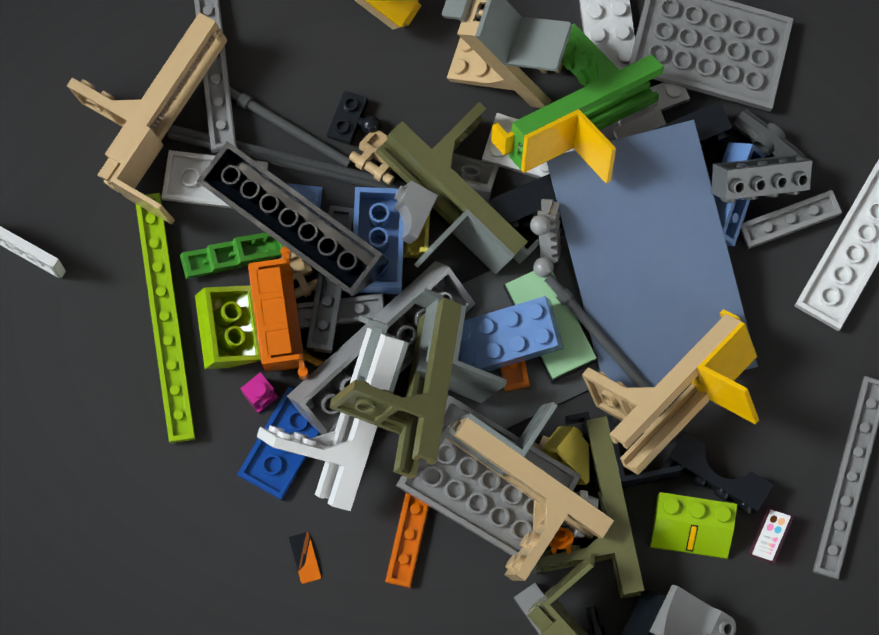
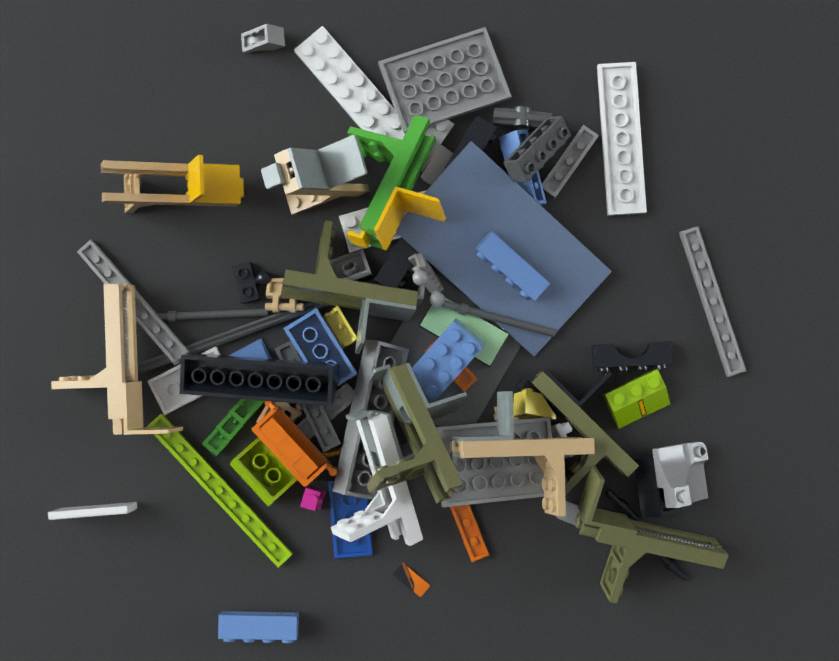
camera: 30 degrees left, 10 degrees up
light grey arch [394,180,438,244] -> none
orange plate [549,527,574,554] -> none
tan piece [582,309,759,475] -> none
slope [748,508,794,565] -> none
none -> medium blue brick [218,611,299,643]
none -> medium blue brick [475,231,550,301]

